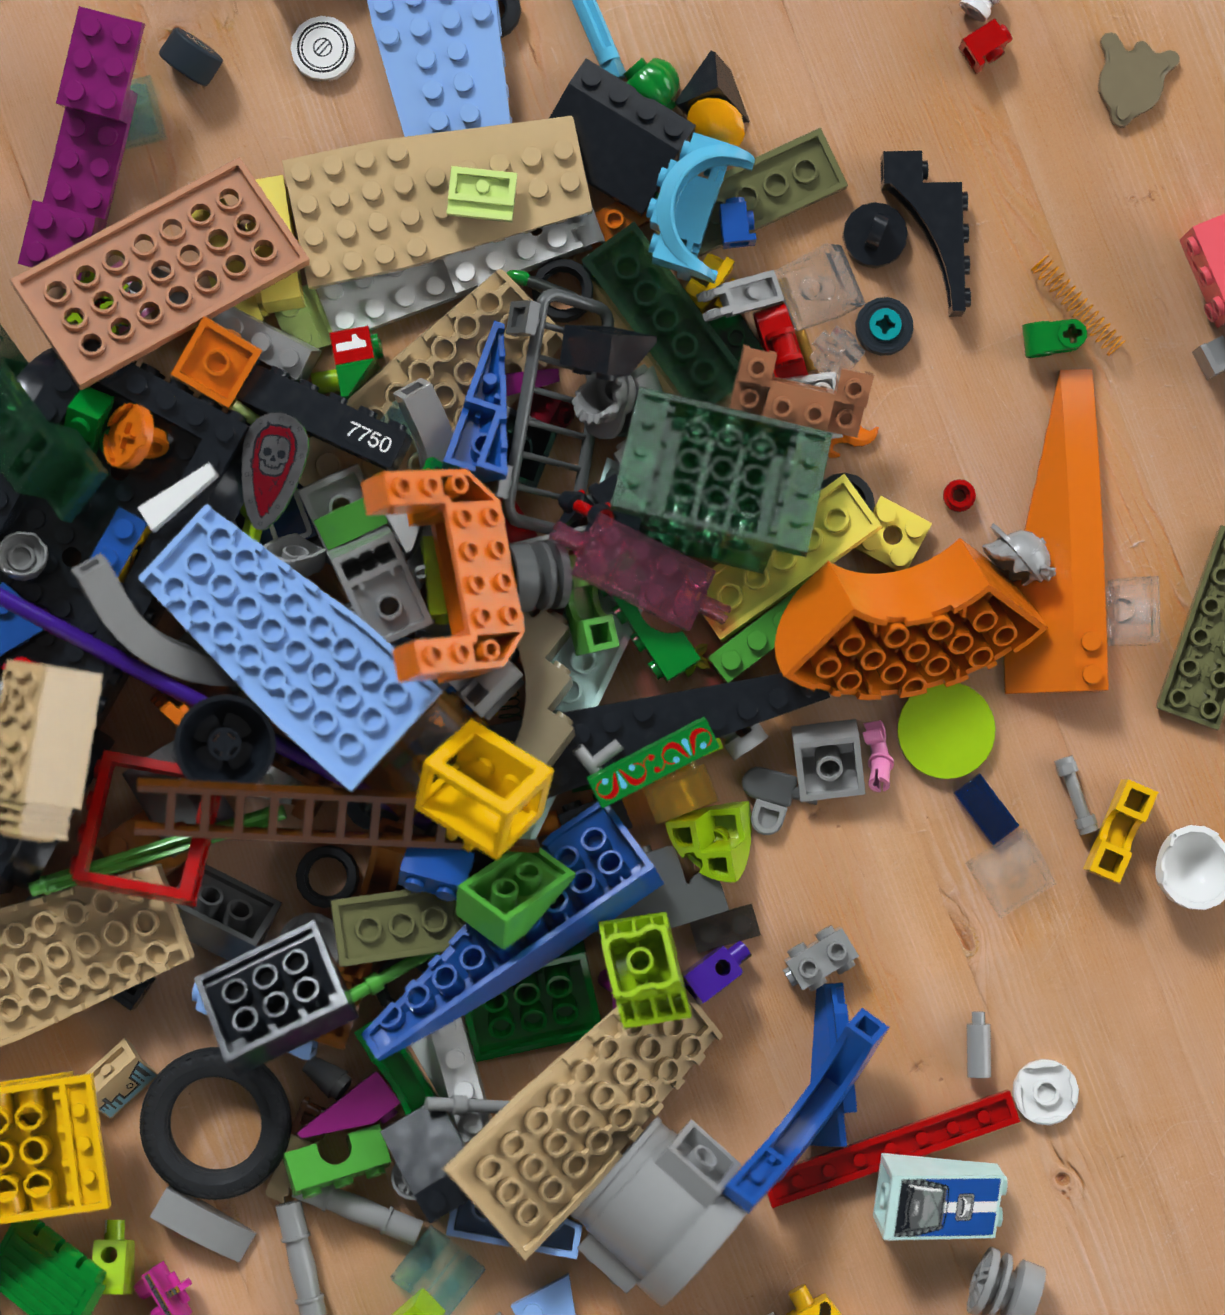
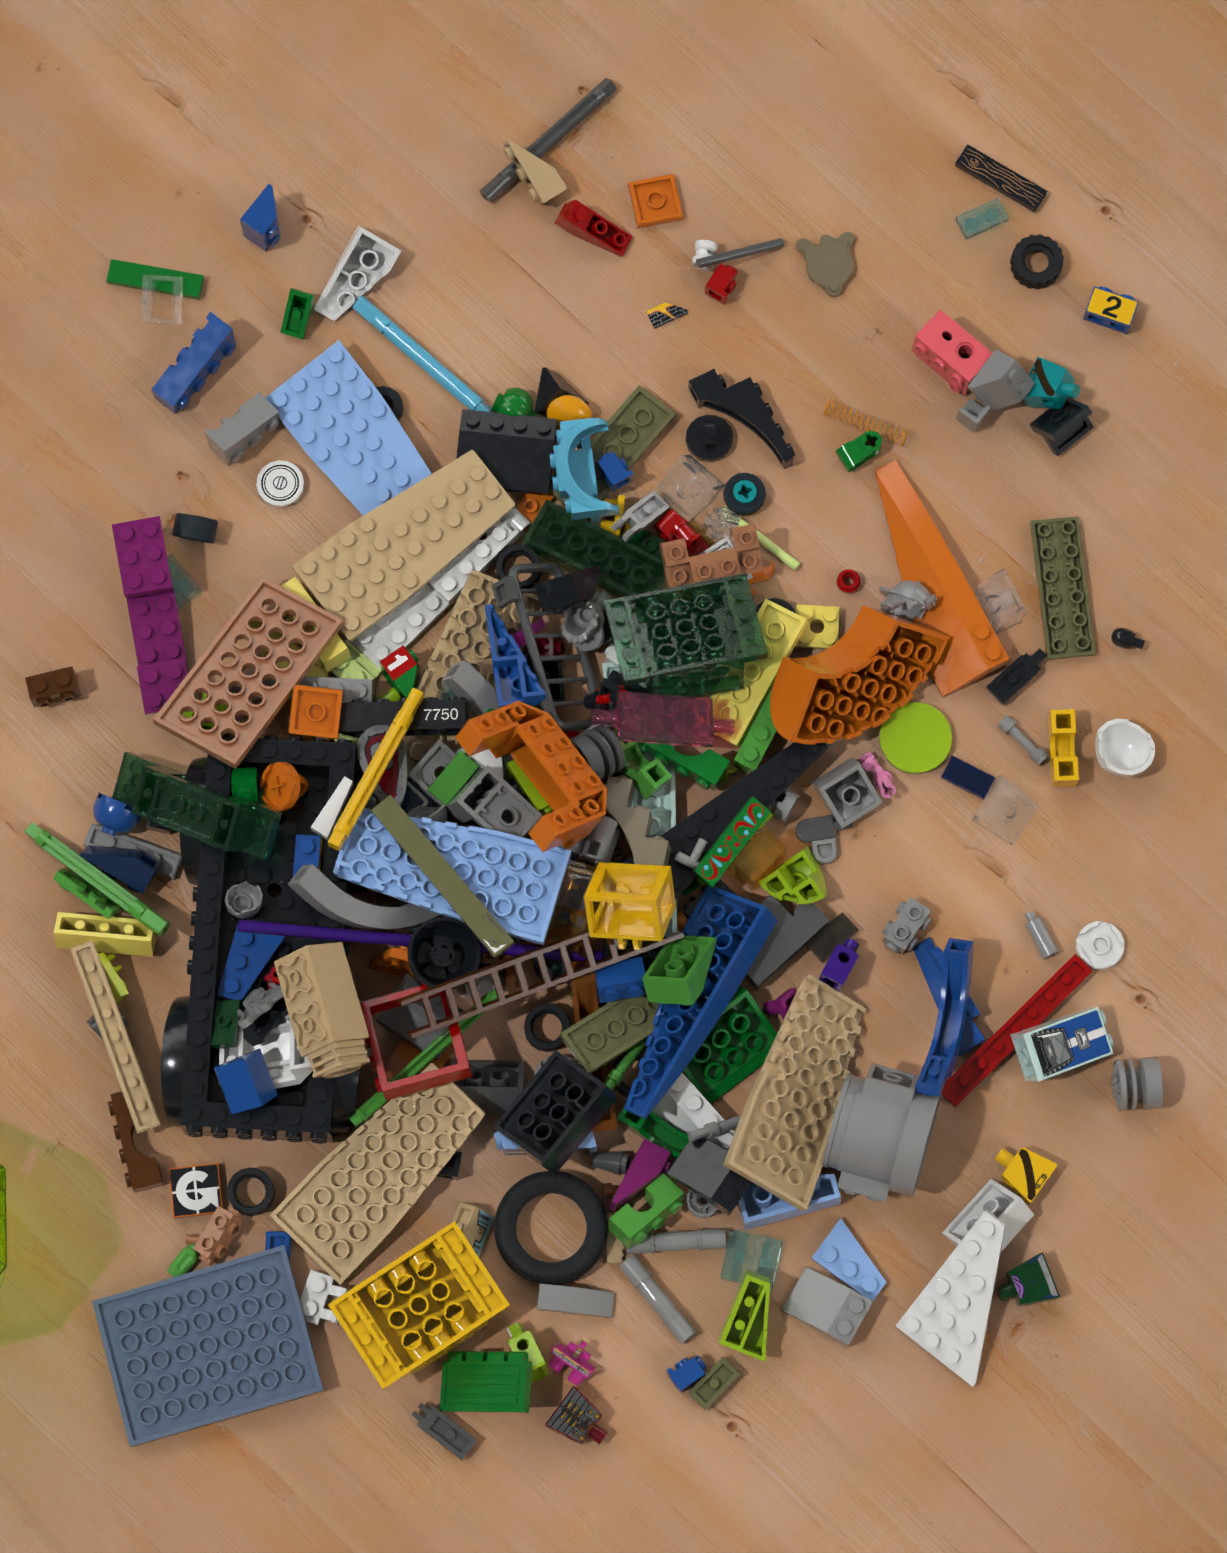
camera: 30 degrees left, 10 degrees down
yellowish green plate [446,166,518,222] -> none
piece [507,270,577,294] -> none
lime slope [599,912,692,1029] -> none
none -> yellow piece [328,688,424,851]
none -> olive tile [371,795,515,959]
none -> sticker [646,303,688,329]
none -> dark grey bar [696,238,784,268]
none -> yellowish green bar [720,506,800,571]
none -> black hinge [986,648,1046,705]

